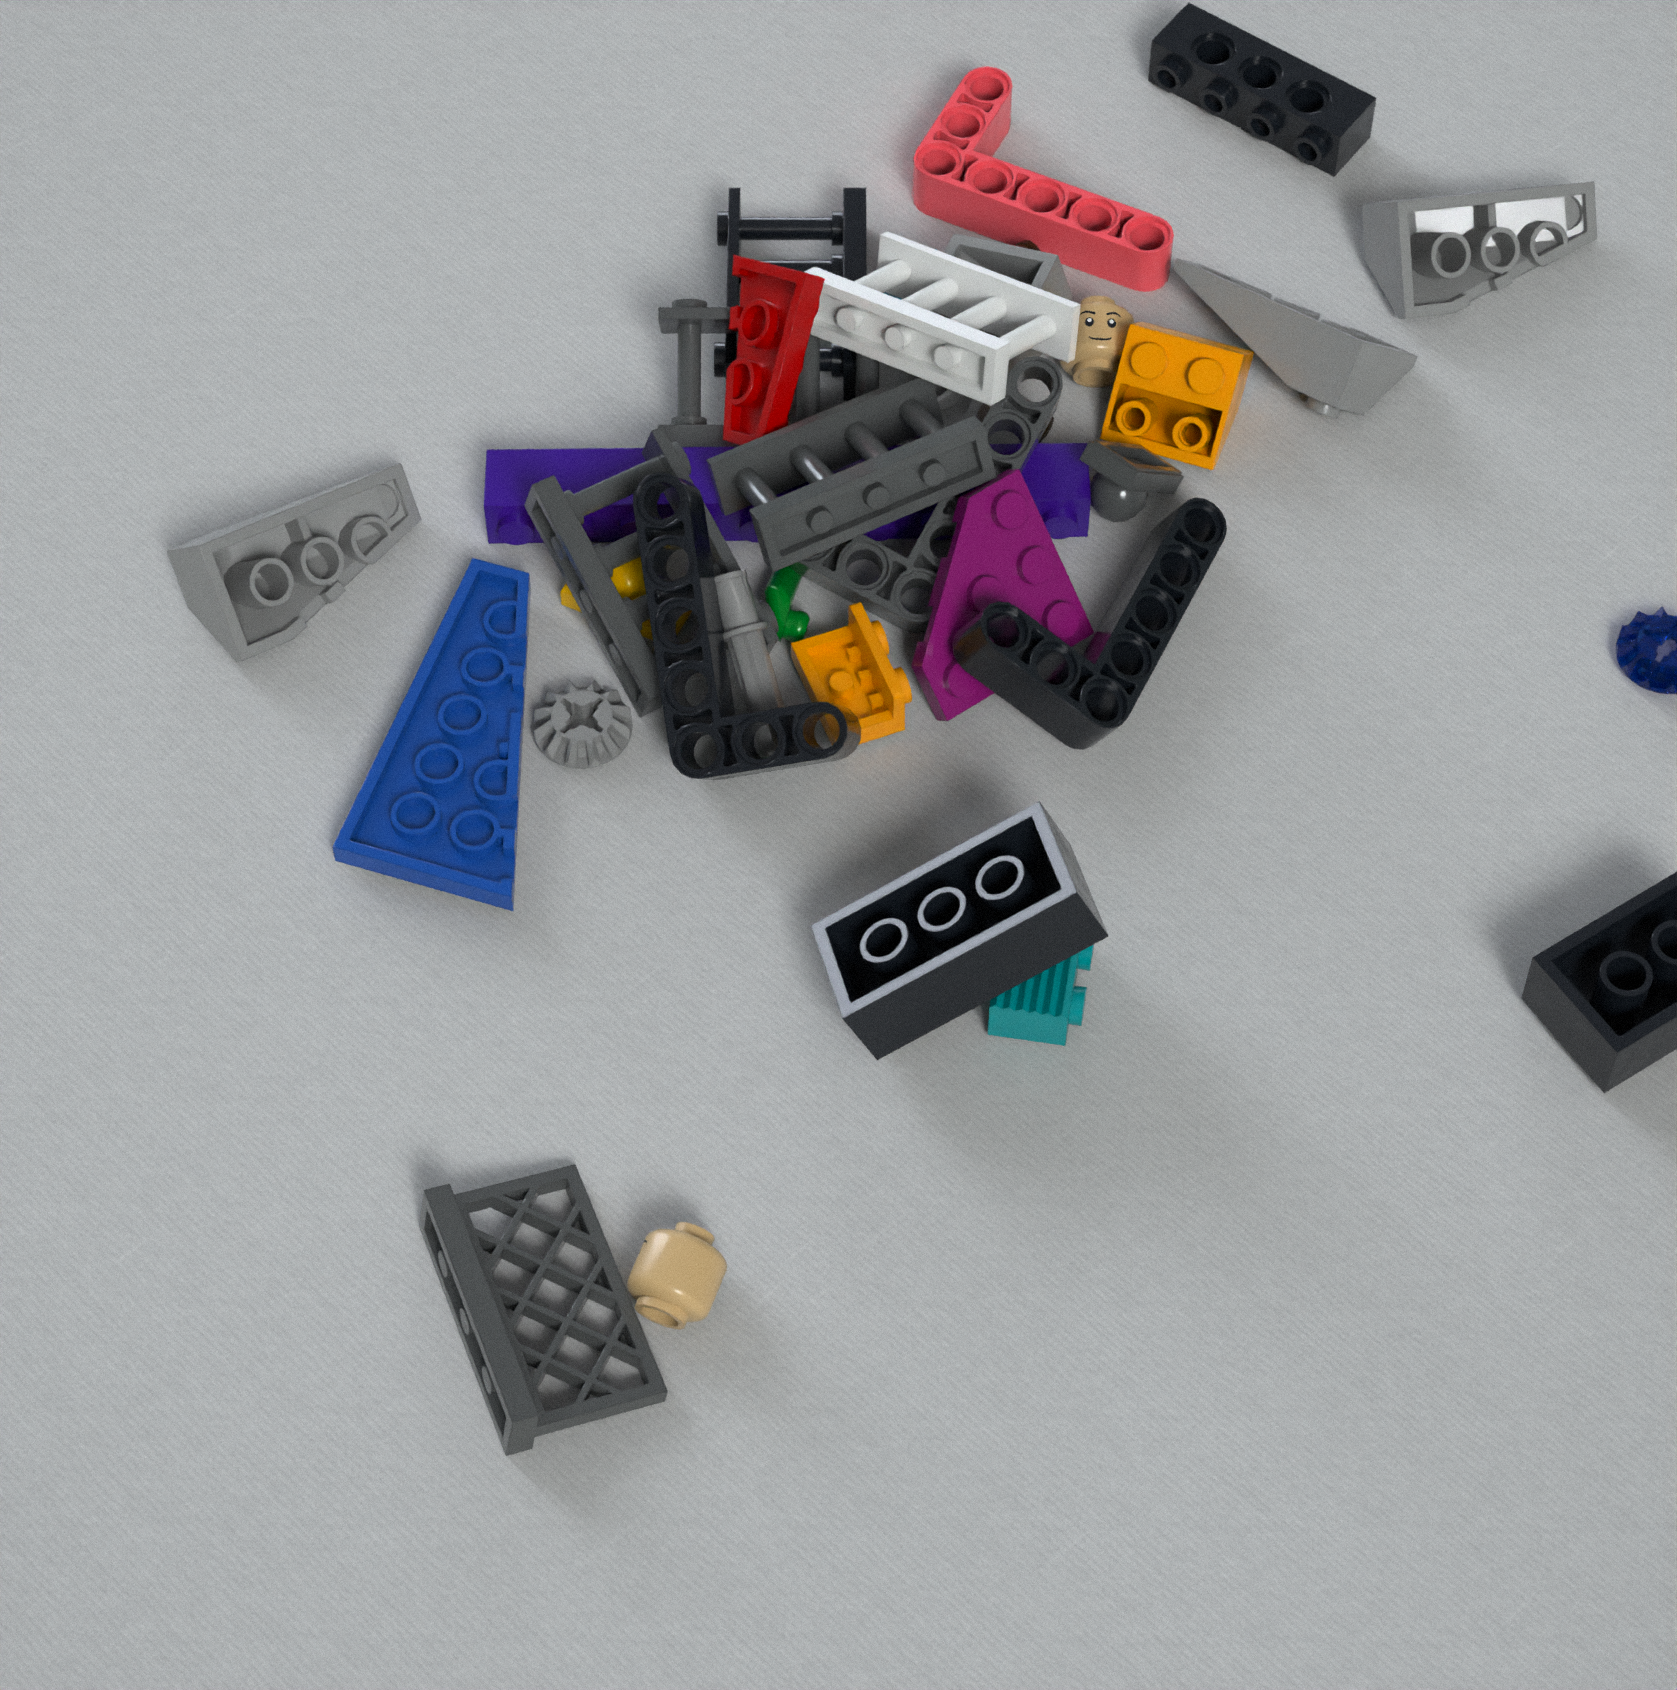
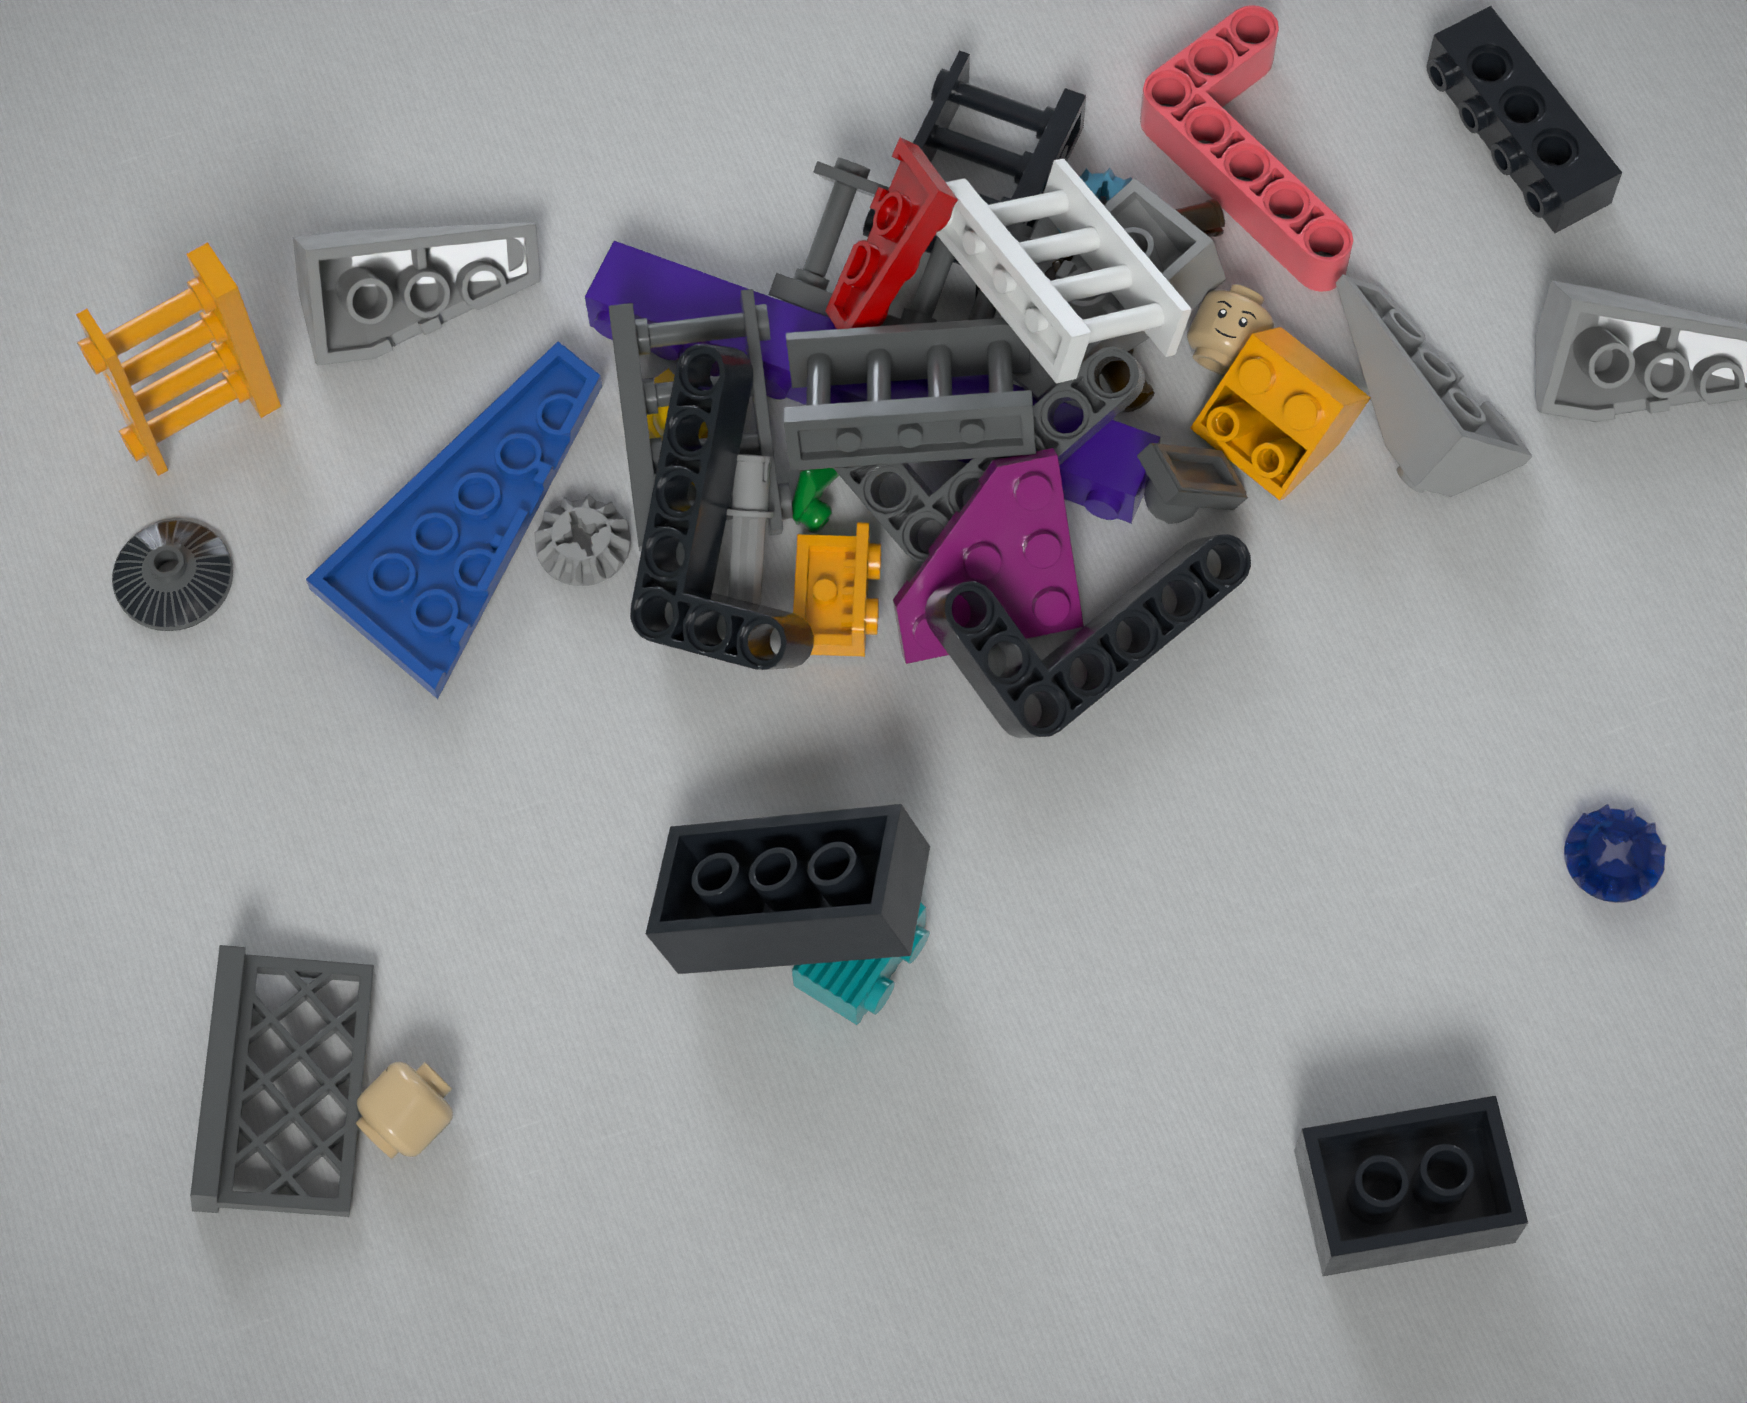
camera: 25 degrees right, 10 degrees up
none -> light orange fence [76,242,281,476]
none -> dish [112,520,233,631]

